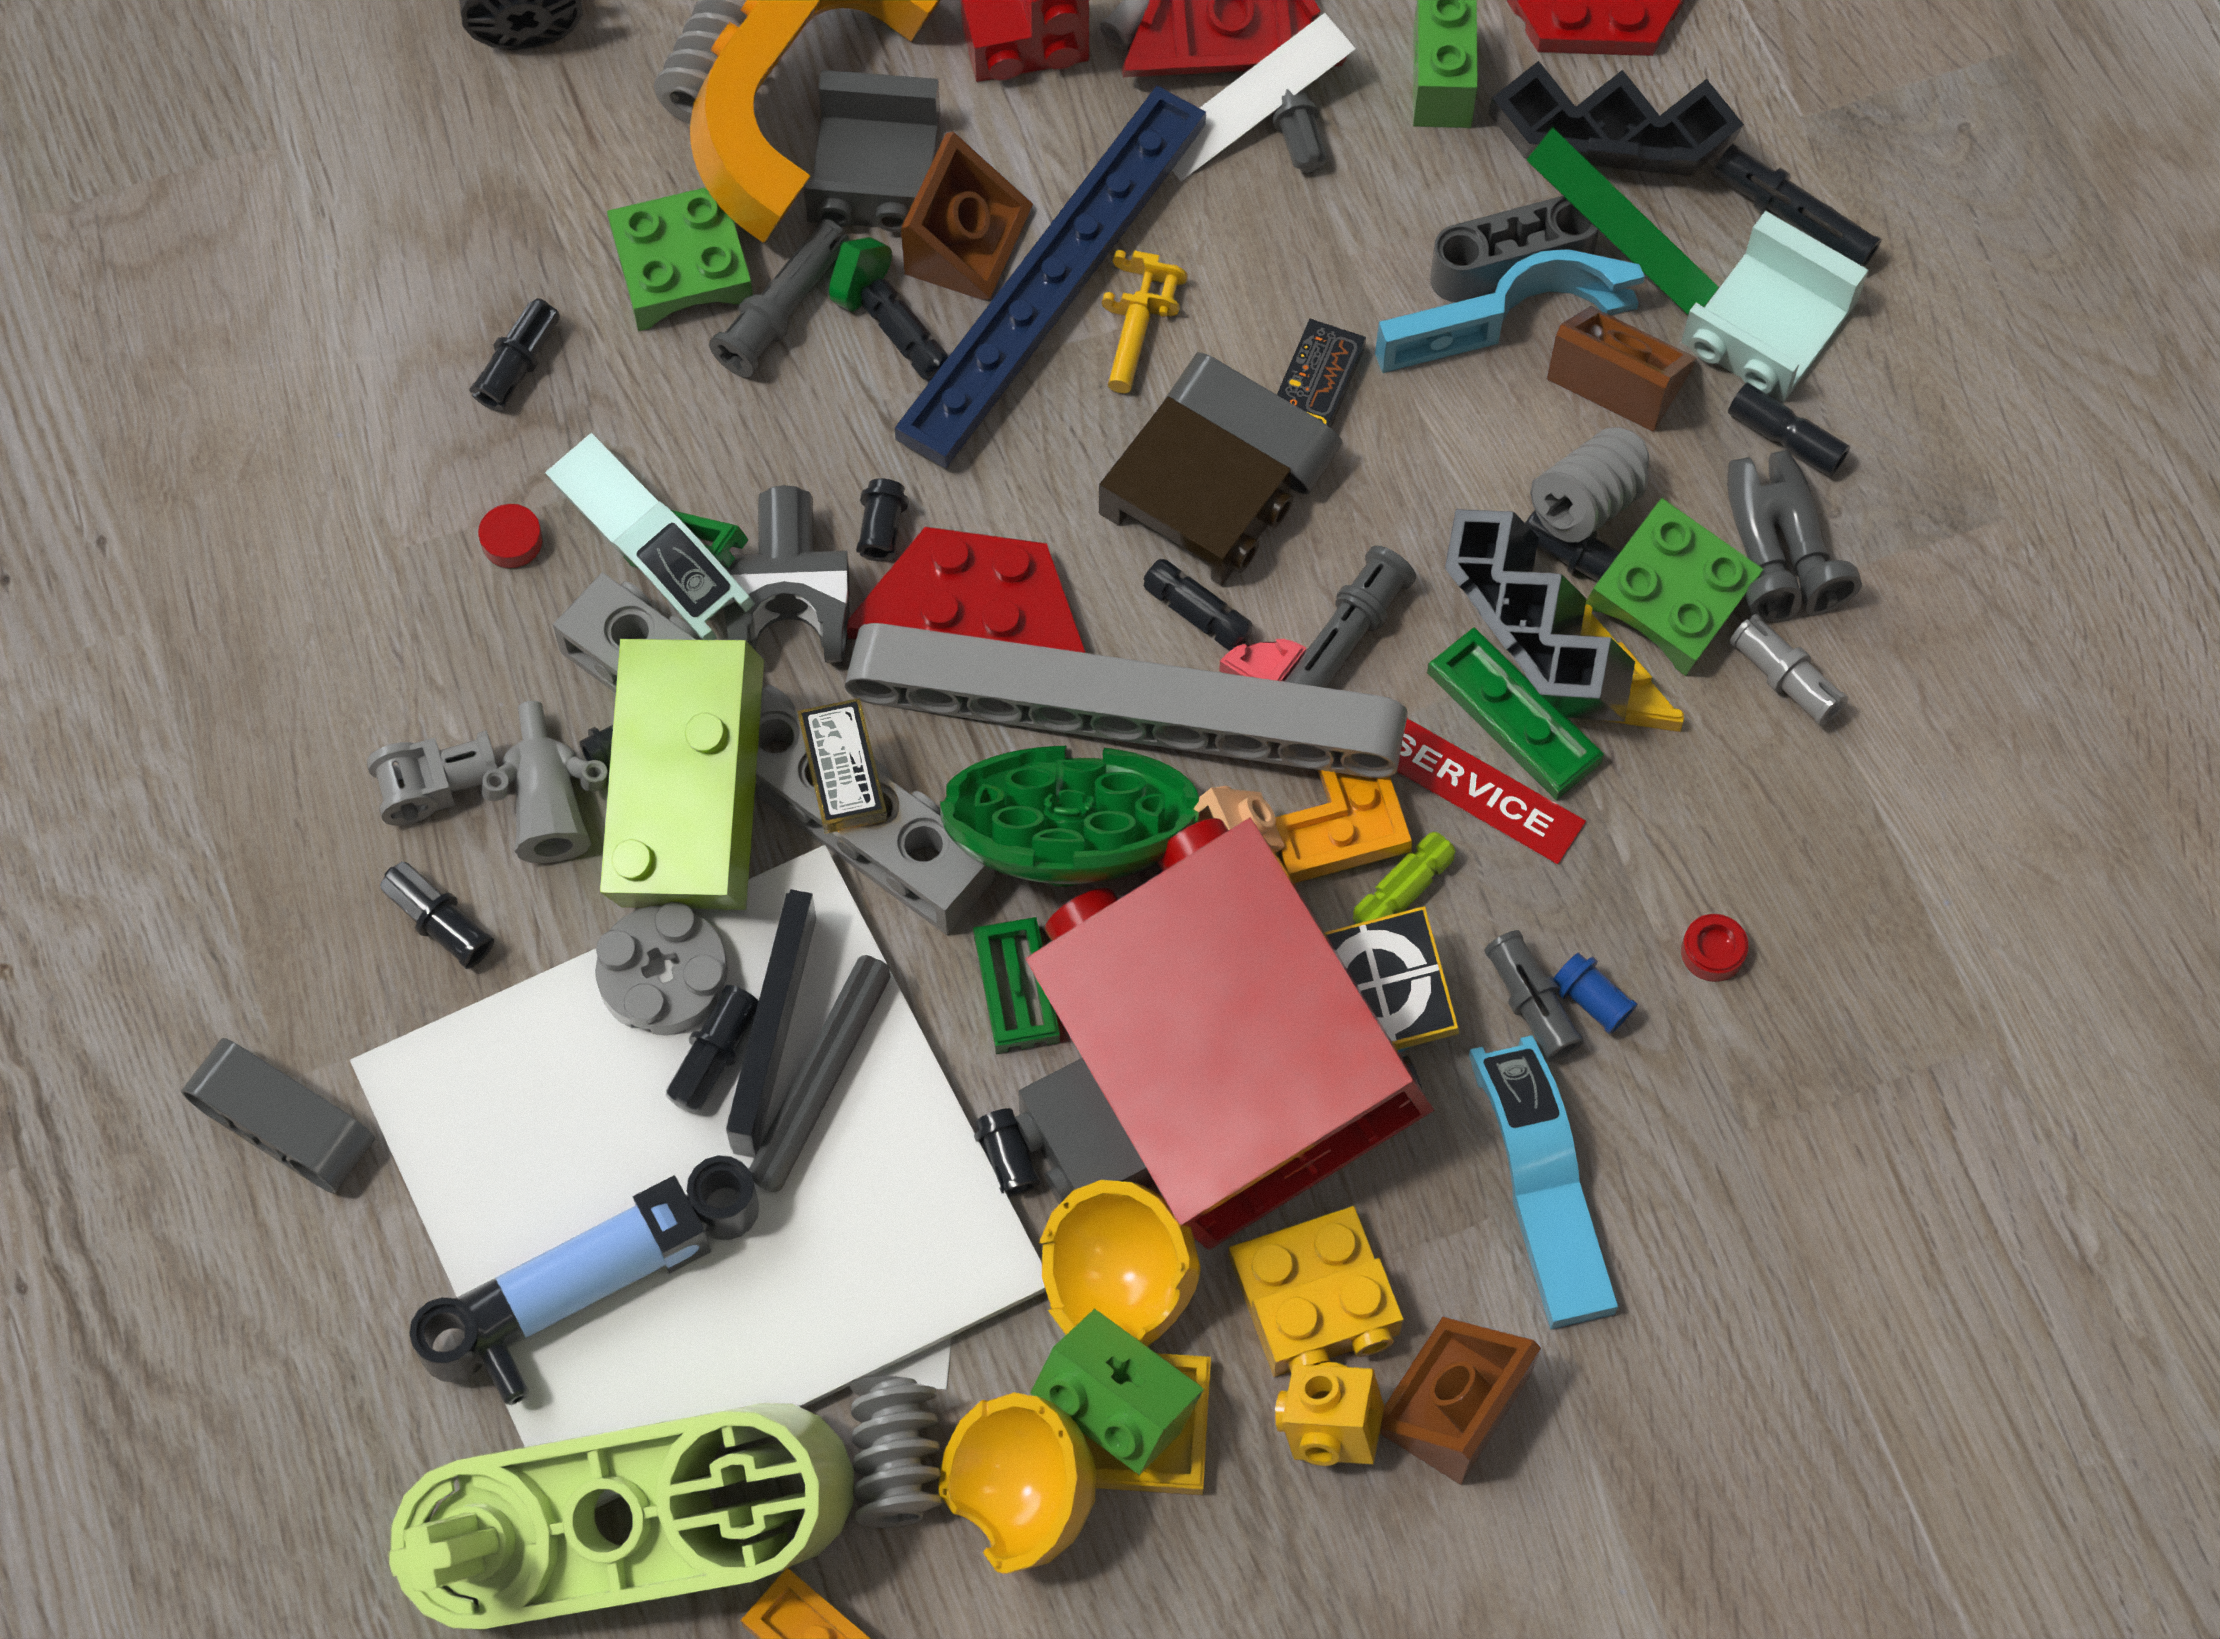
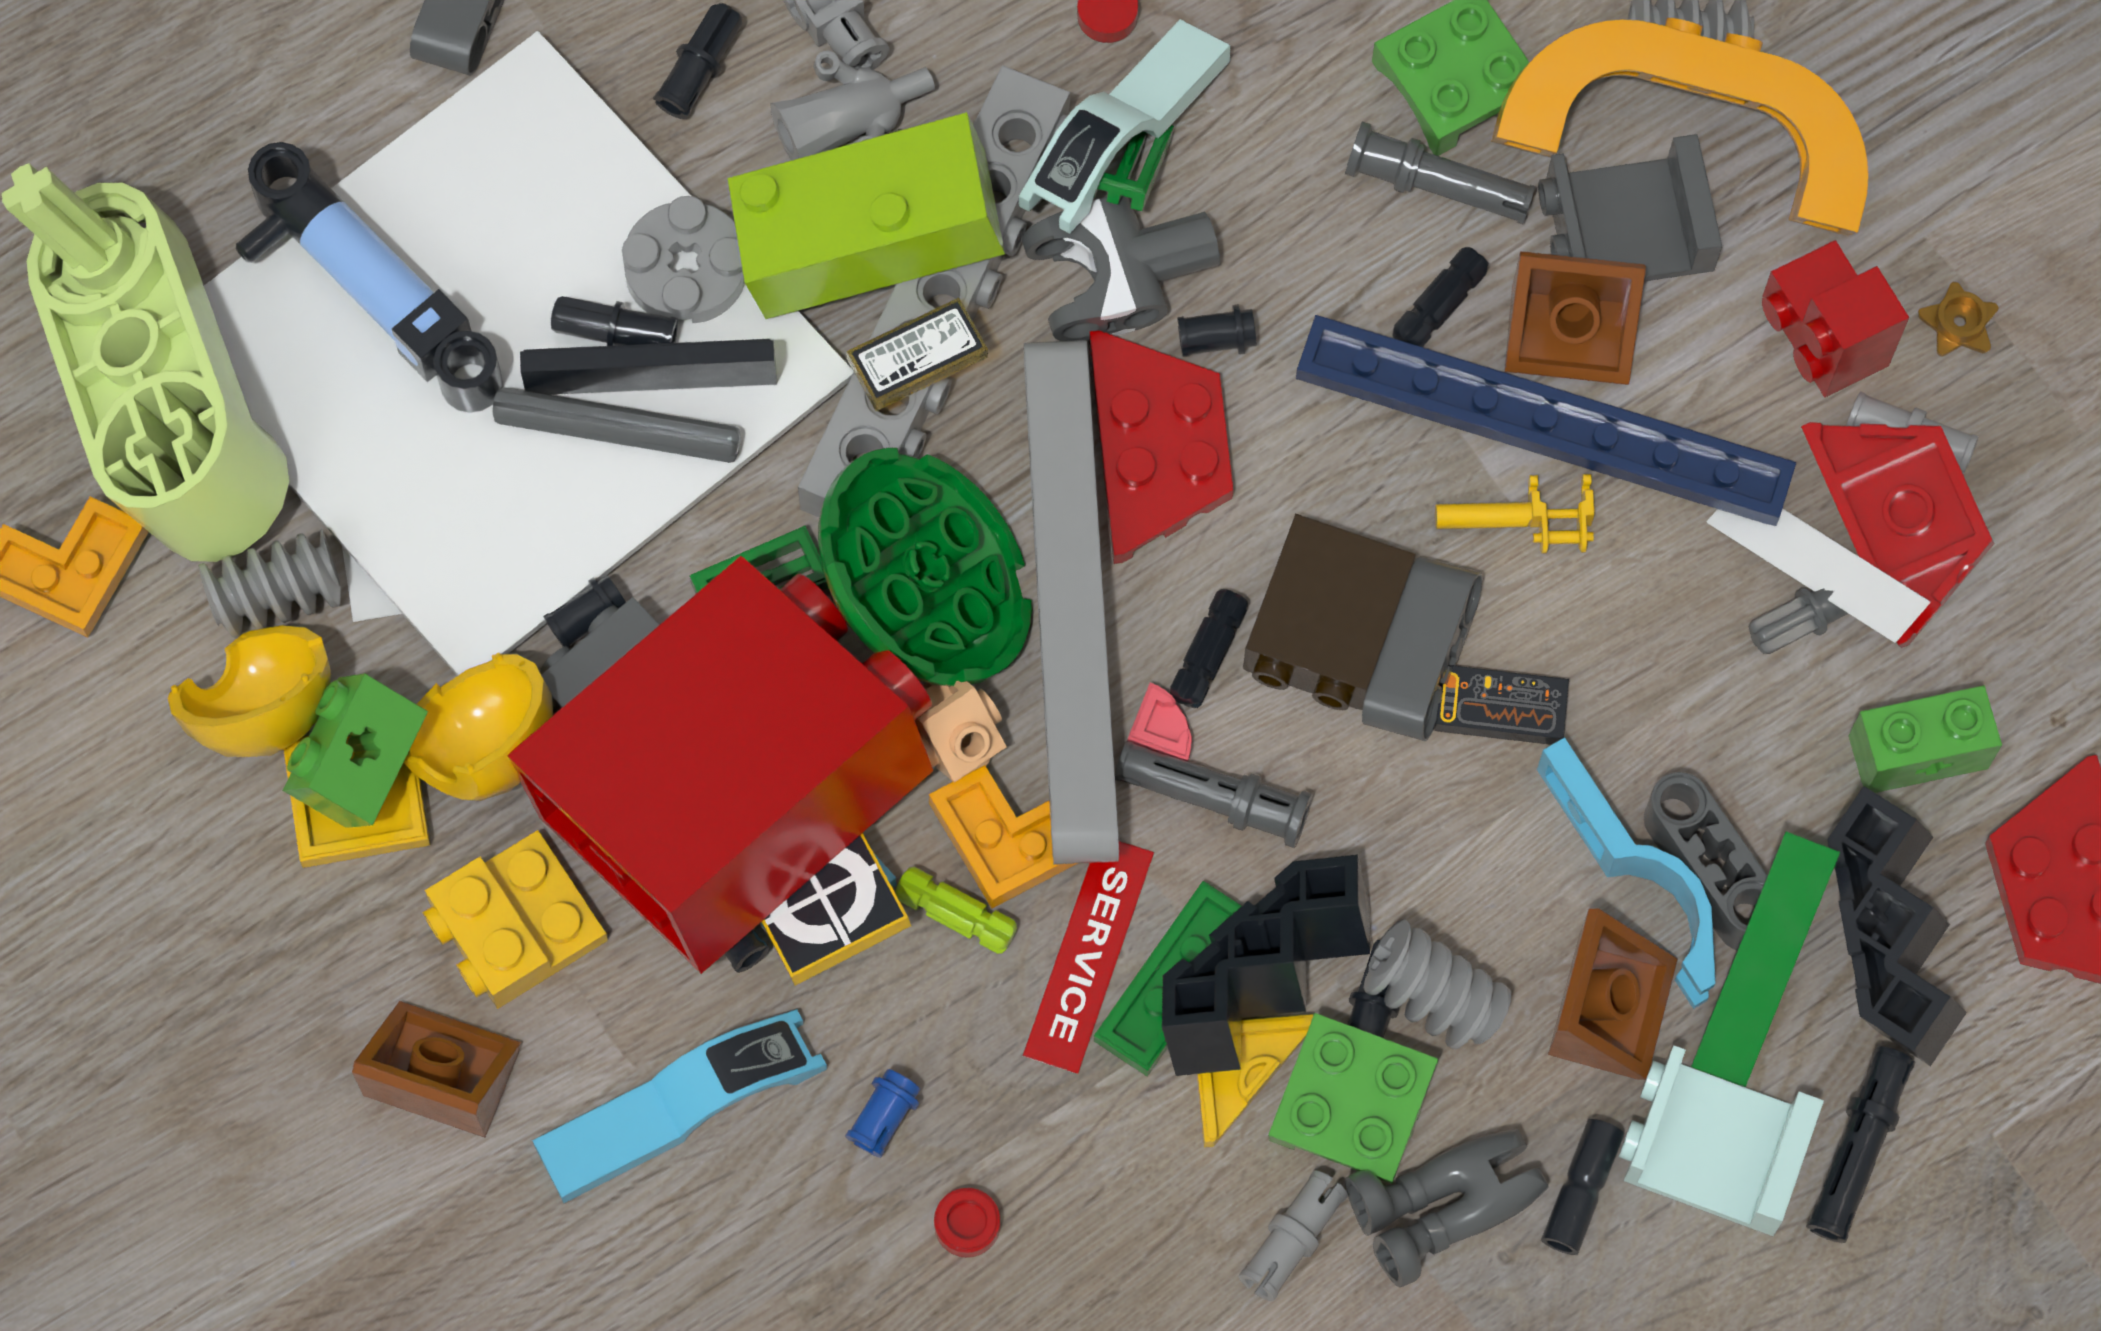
camera: 75 degrees right, 5 degrees up
green tile [829,237,892,311] -> none
yellow brick [1275,1362,1384,1466] -> none
dark grey pin [1484,930,1584,1062] -> none

